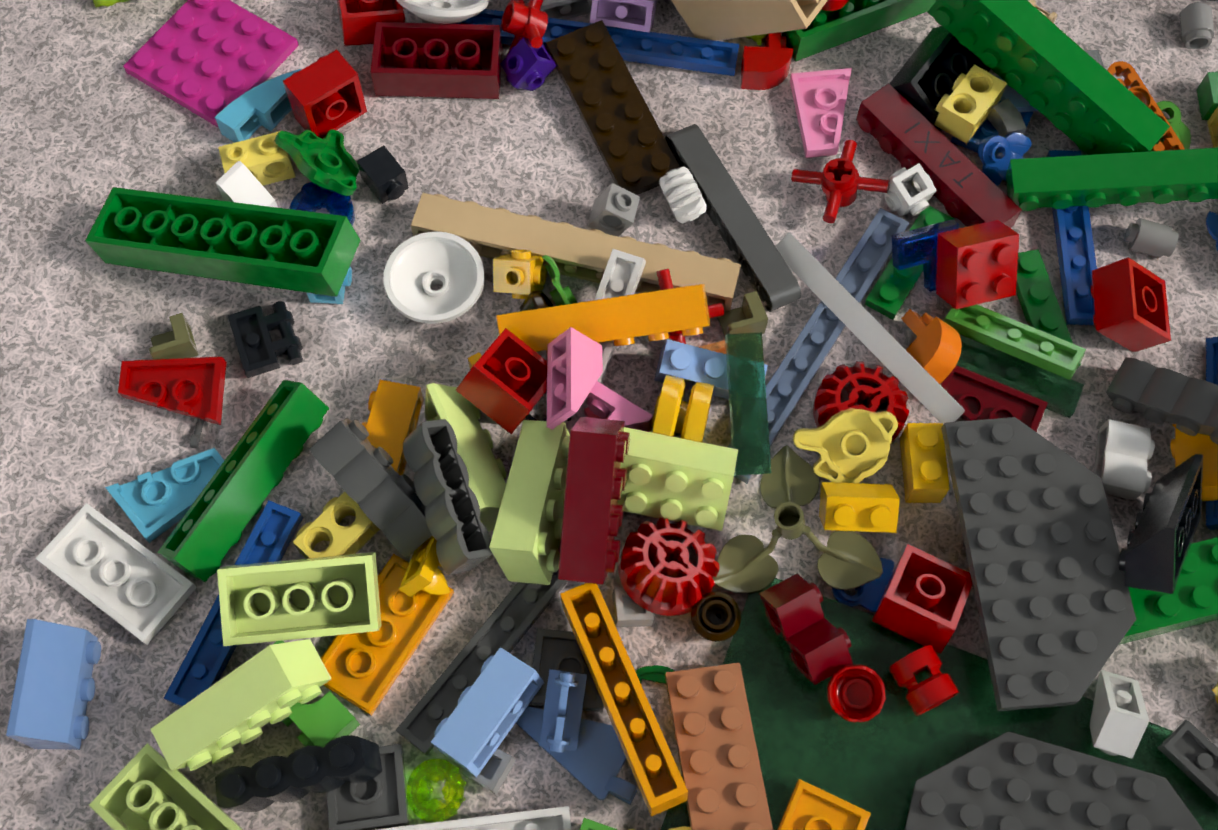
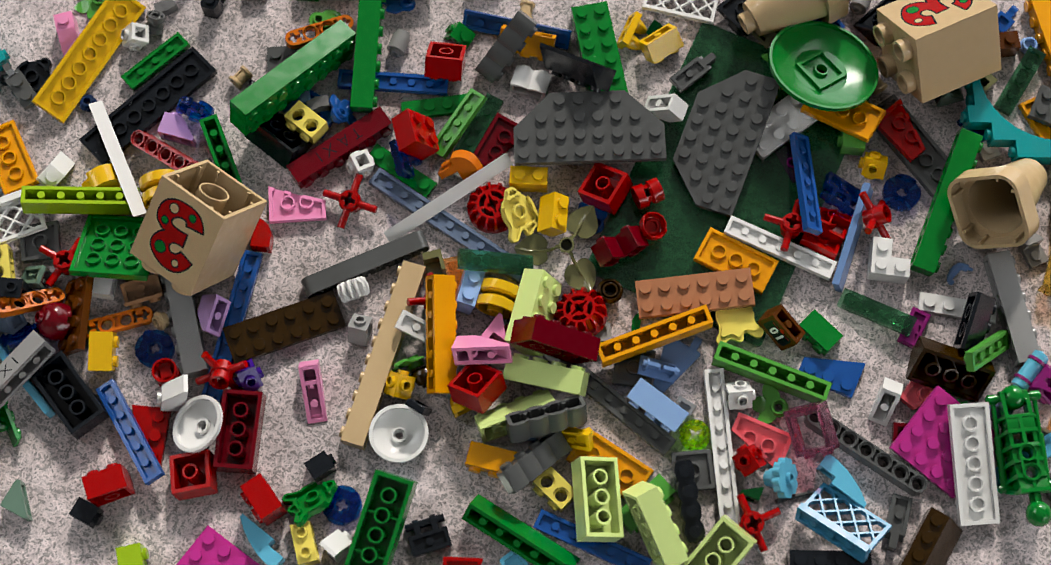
camera: 85 degrees left, 5 degrees up
none -> bright pink slope [298,359,328,424]
none -> black tile [405,398,433,416]
none -> green bracket [444,21,476,49]

